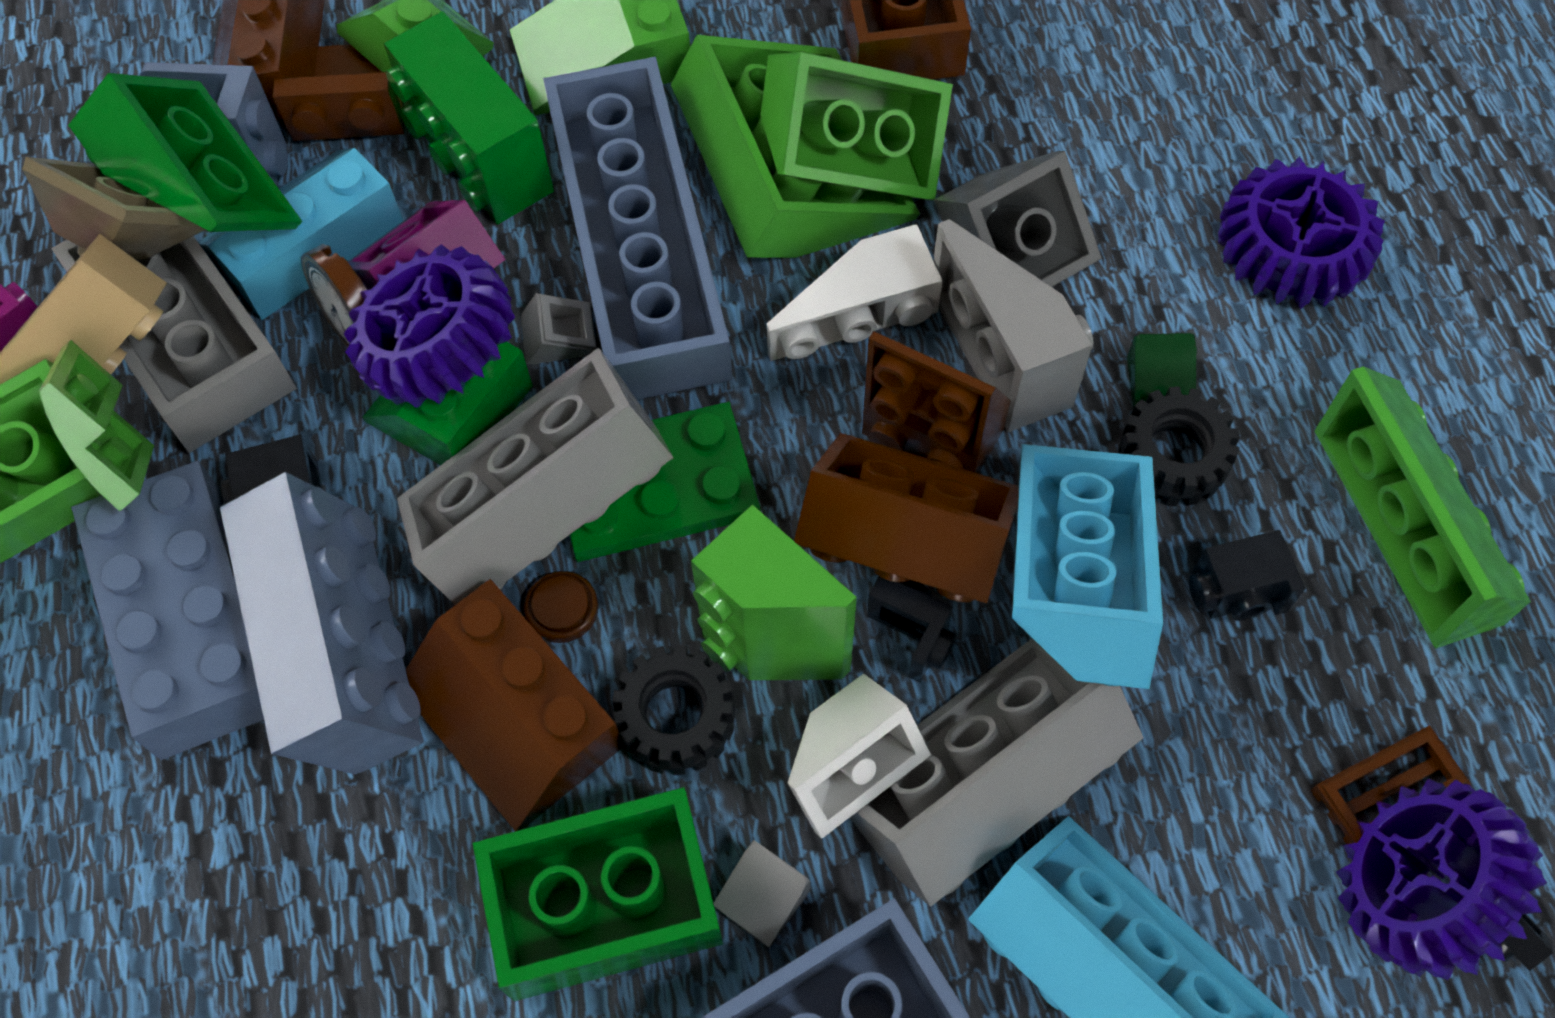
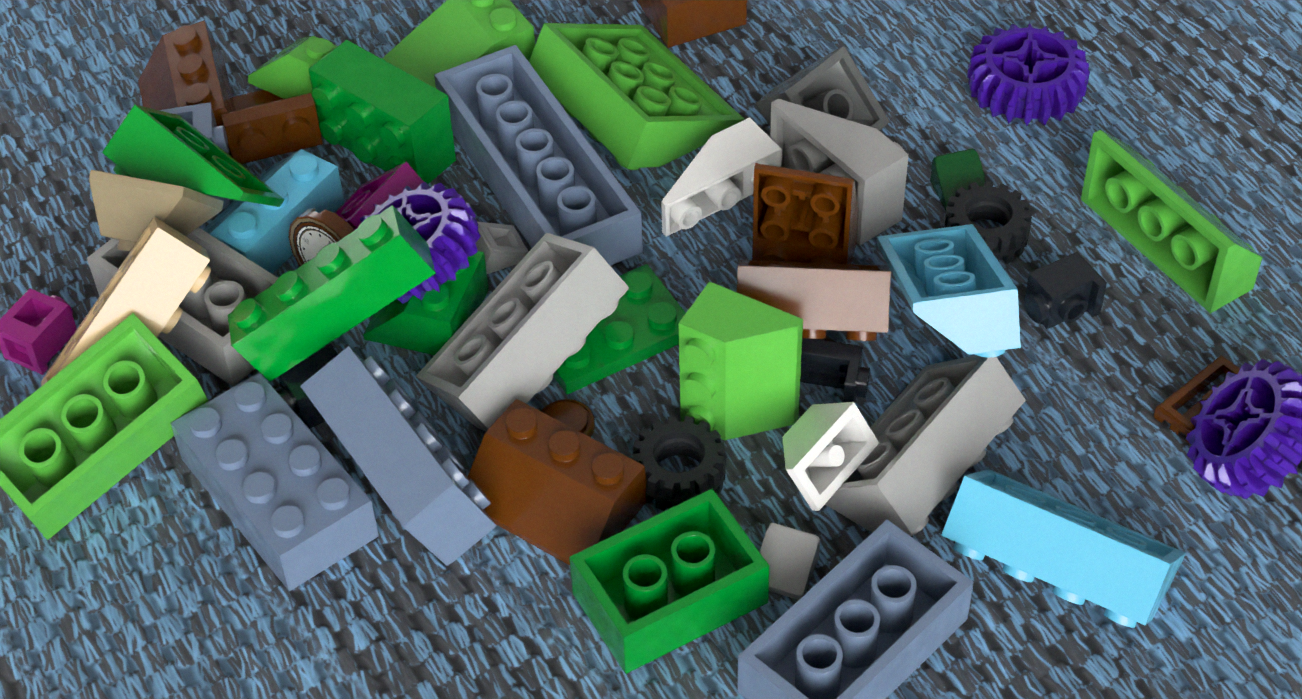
camera: 15 degrees left, 15 degrees down
bright green slope [39,340,154,511] -> none
bright green slope [760,51,953,201] -> none
none -> brick [228,205,436,382]

